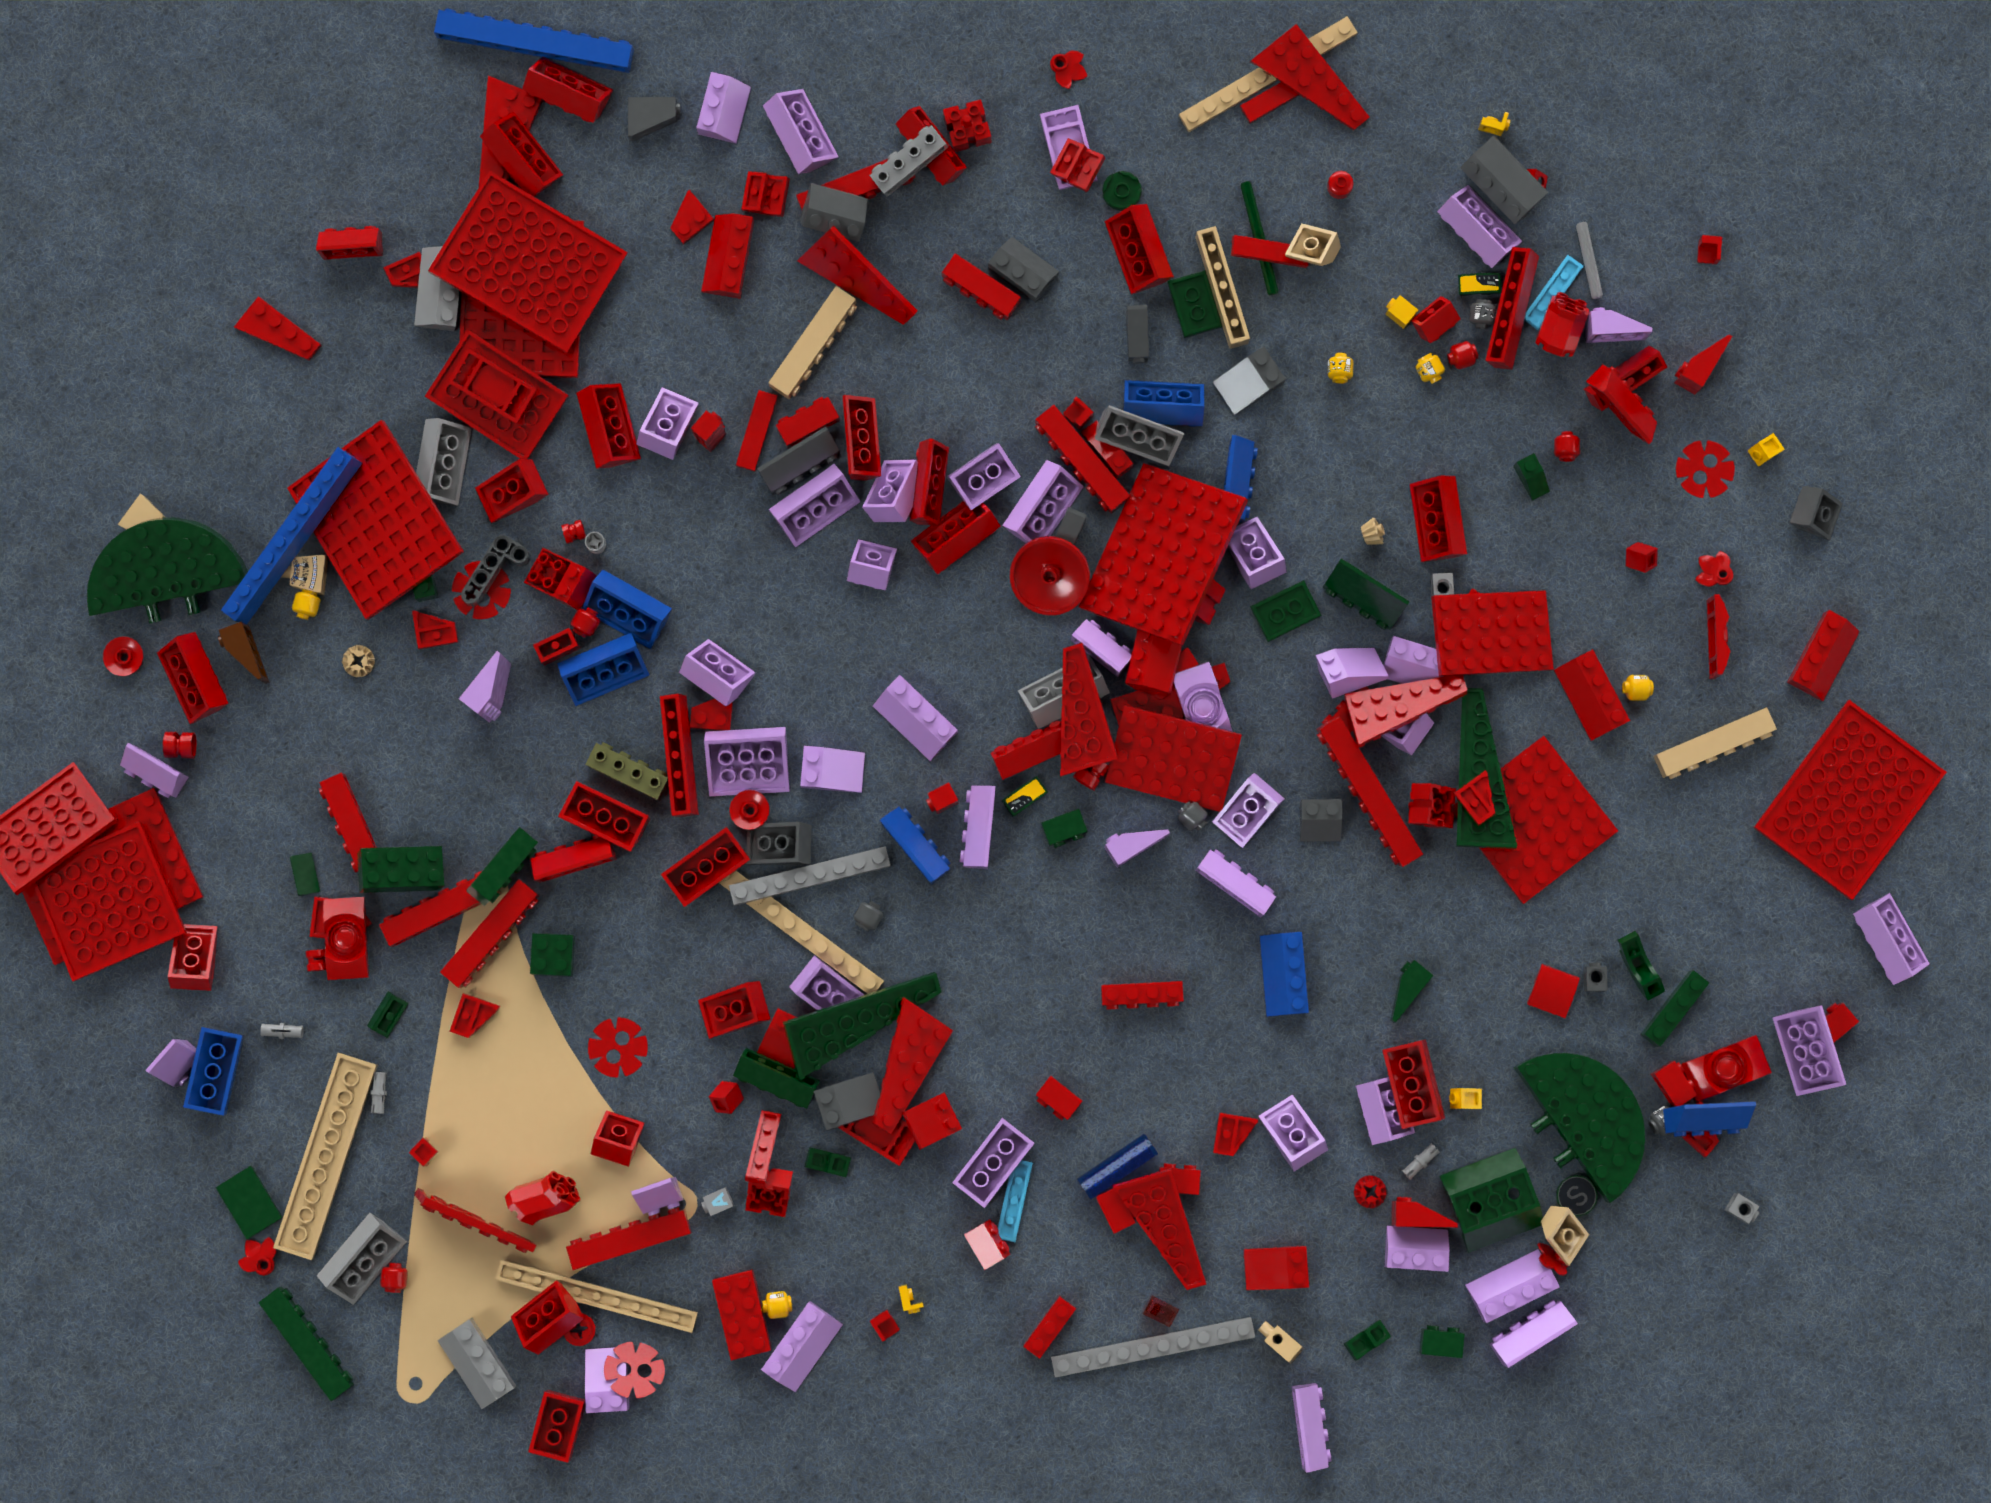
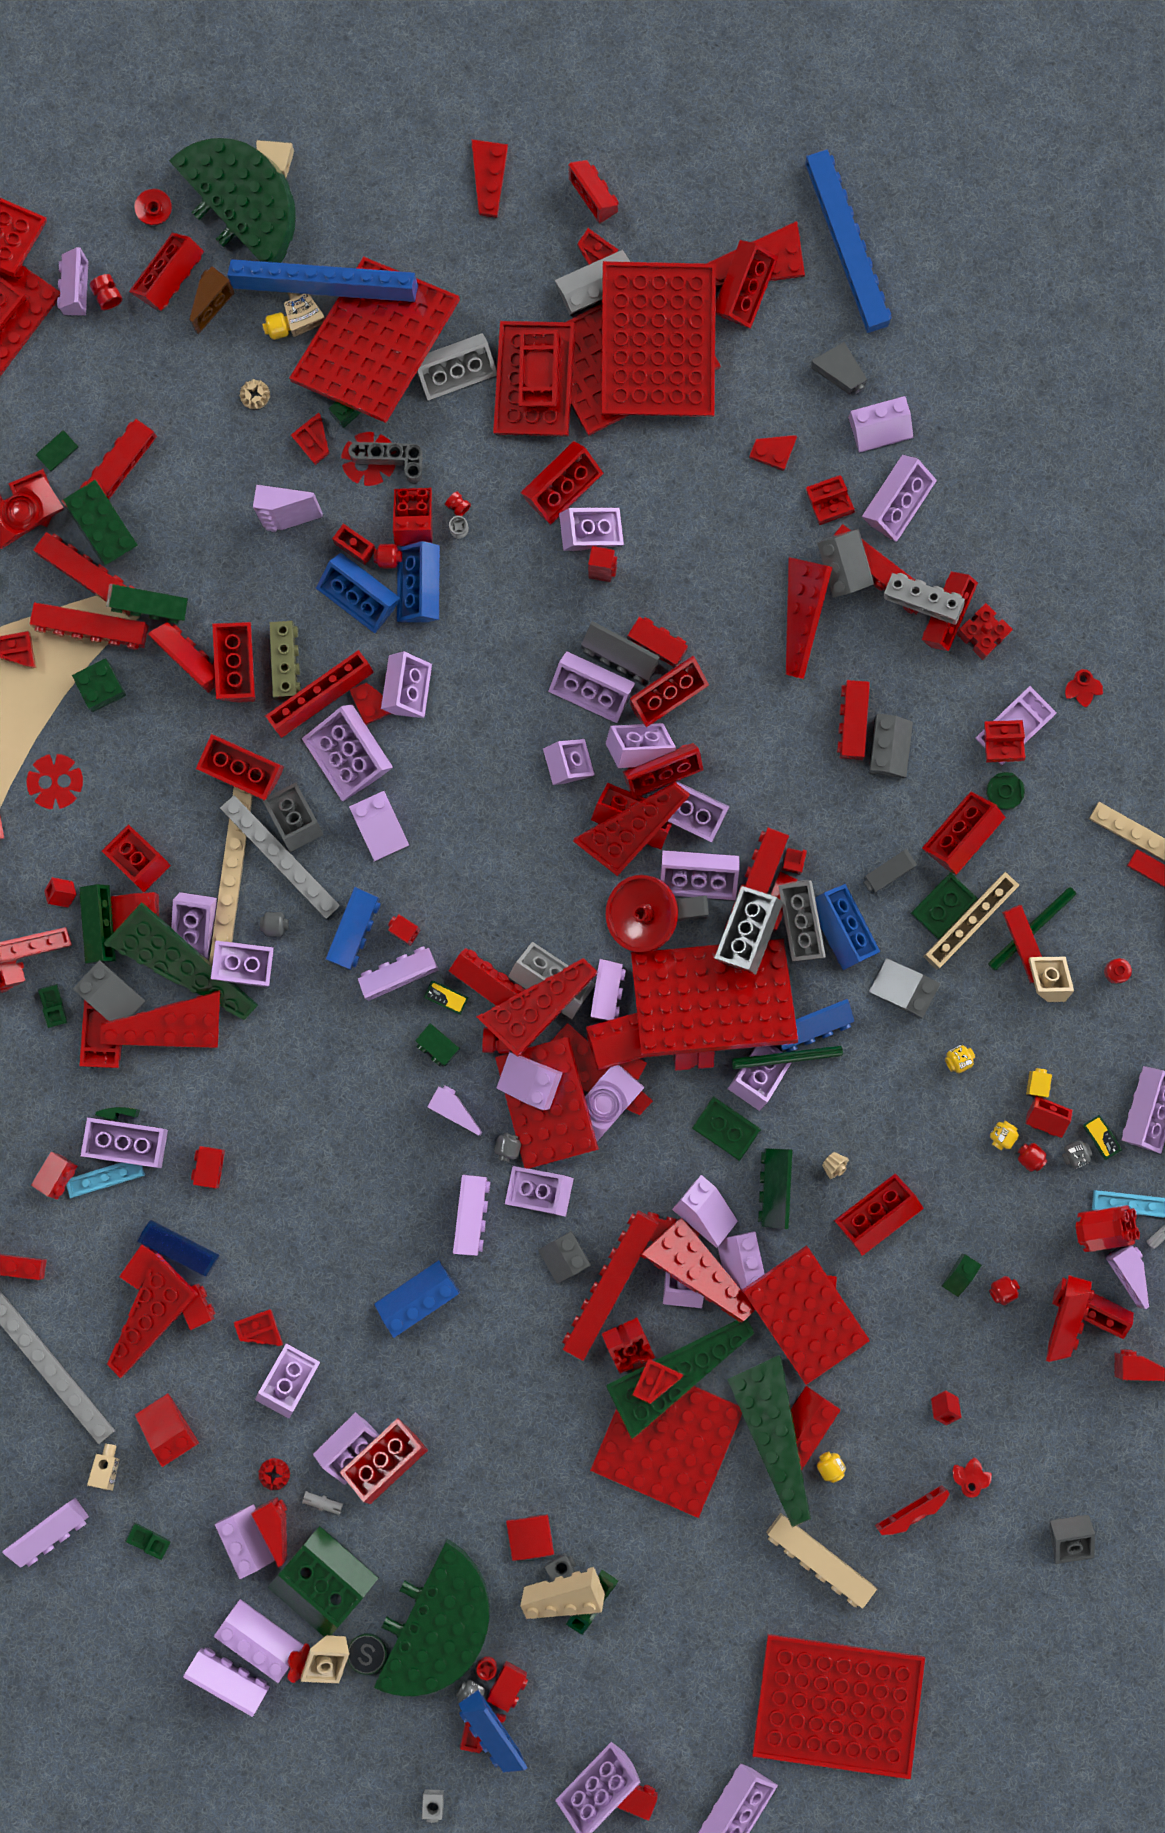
camera: 65 degrees right, 0 degrees up
red slope [475,459,549,523] -> none
red slope [522,57,613,123] -> none
red slope [701,213,754,299] -> none
red dish [729,790,770,830] -> none
red tile [736,390,778,472] -> none
tan brick [768,286,857,399] -> none
lavender slope [873,675,958,761] -> none
red slope [902,1092,962,1149] -> none
red brick [1101,981,1184,1010] -> none
clear red slope [1142,1294,1179,1327] -> none
dark green slope [1390,960,1433,1023] -> none
dark green brick [1419,1325,1465,1358] -> none
light grey brick [1430,573,1454,596] -> none
yellow bracket [1449,1088,1482,1109] -> none
red brick [1485,247,1539,370] -> none
dark green brick [1640,970,1709,1047] -> none
red piece [1676,440,1735,498] -> none
red slope [1681,1035,1772,1102] -> none
yellow bracket [1748,433,1785,466] -> none
red slope [1787,610,1860,701] -> none
none -> dark green slope [95,1107,140,1120]
none -> lavender slope [211,941,274,988]
none -> red wheel [477,1656,497,1680]
none -> lavender slope [497,1052,563,1110]
none -> tan wedge [520,1567,605,1619]
none -> red wing [573,782,690,876]
none -> dark grey brick [715,886,783,975]
none -> dark green wing [727,1355,811,1527]
none -> dark green axle [732,1046,843,1069]

